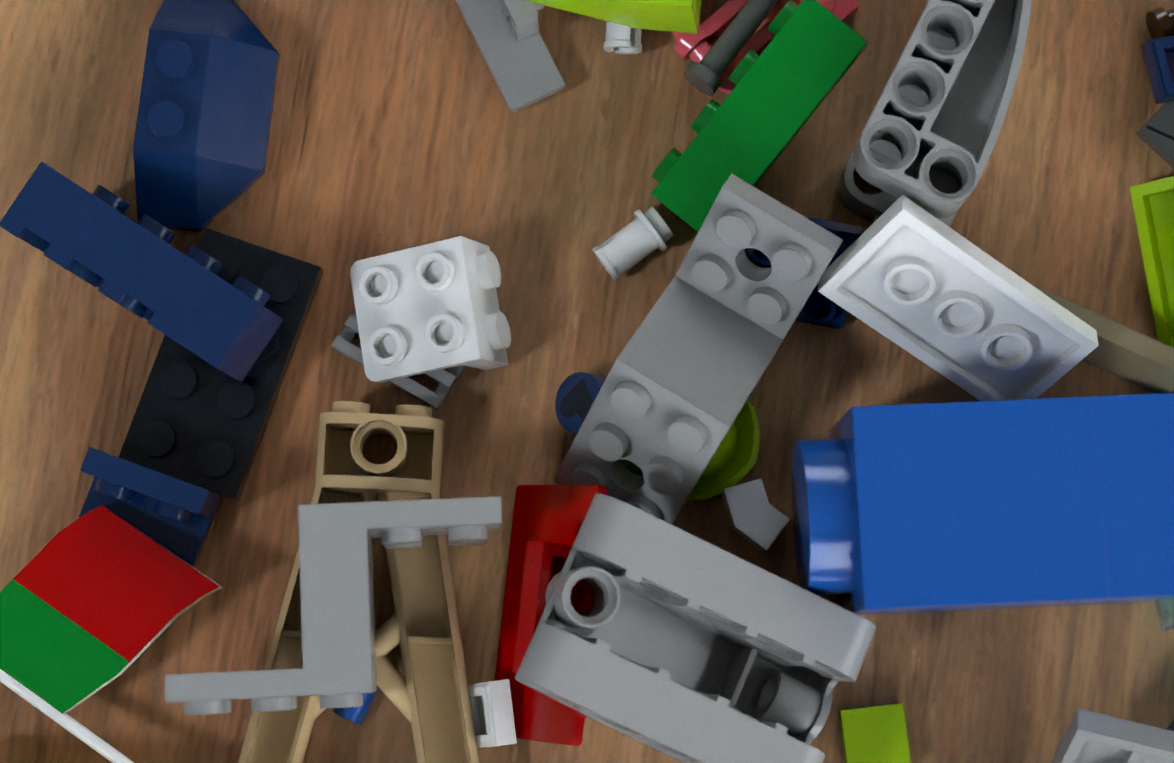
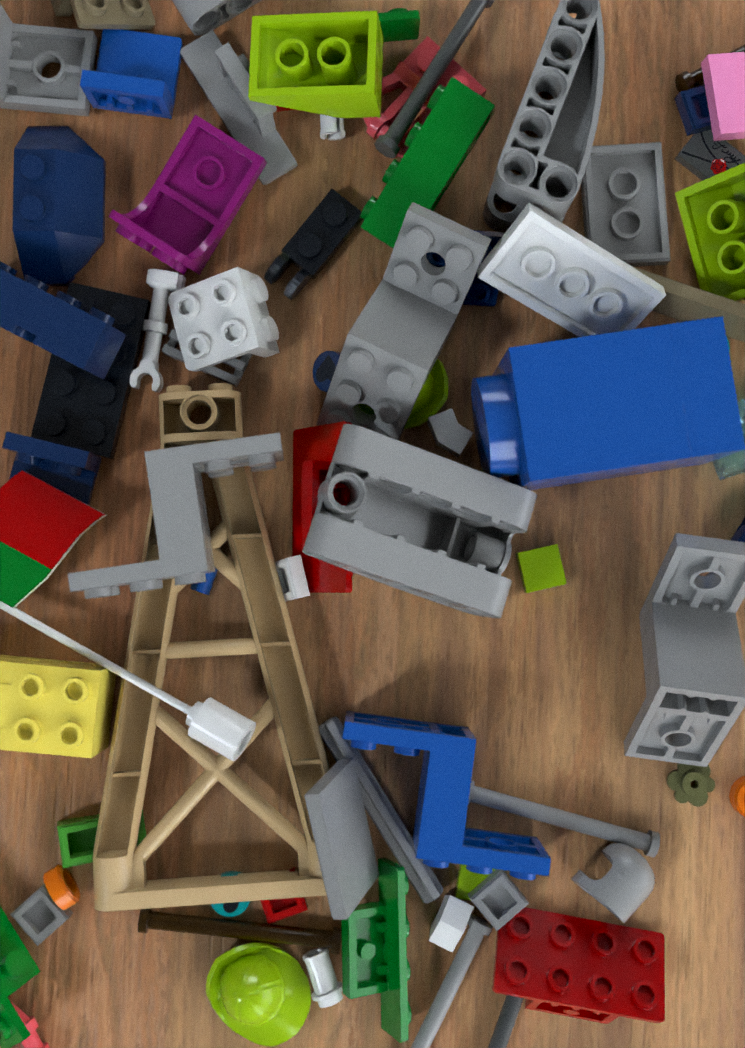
camera: 10 degrees left, 5 degrees up
white pin [592,207,674,281] -> none
none -> magenta bracket [108,114,267,275]
none -> white piece [129,269,186,393]
none -> black hinge [264,189,362,300]
none -> light grey tile [581,142,671,267]

